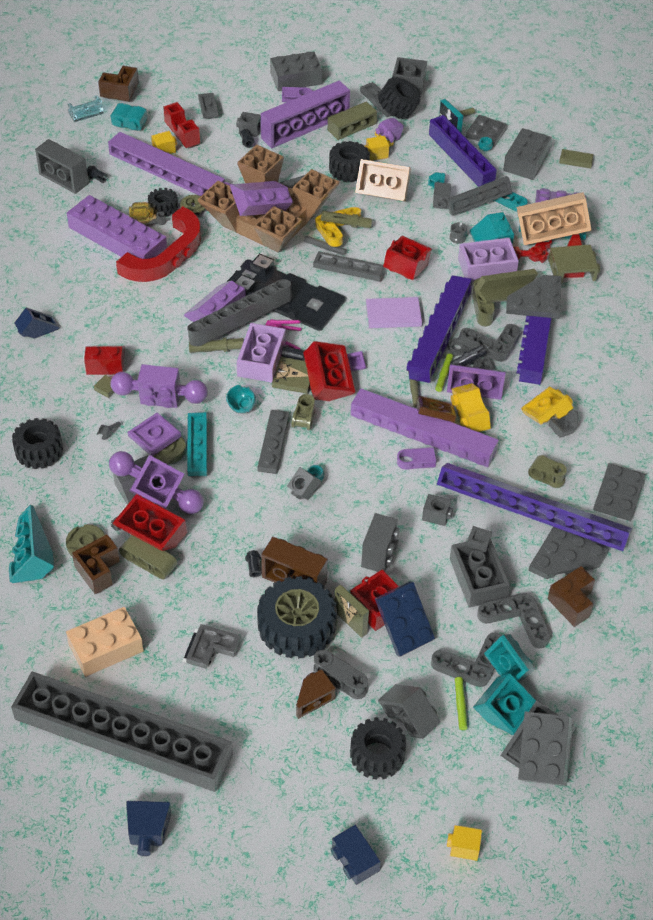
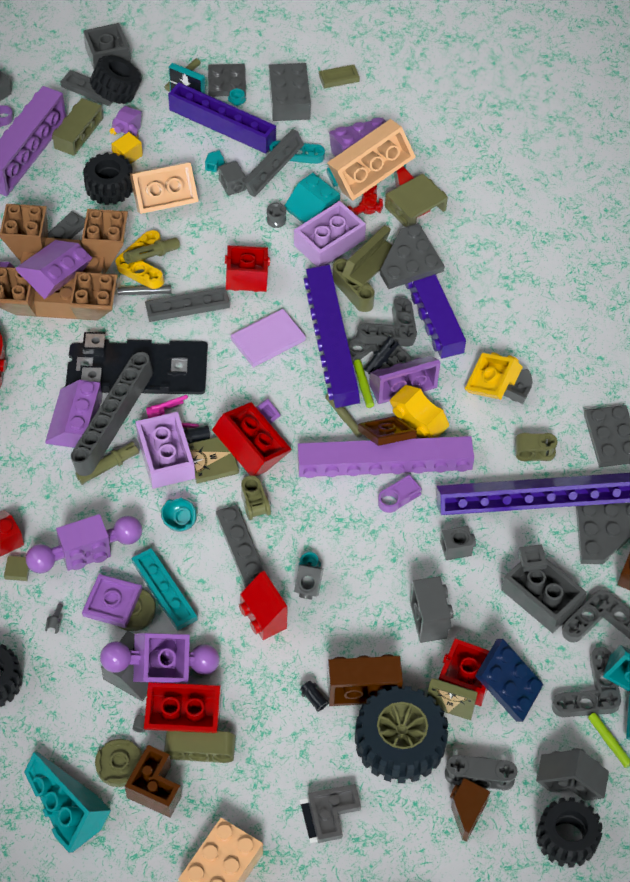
camera: 30 degrees left, 5 degrees up
none -> red slope [239,571,287,640]

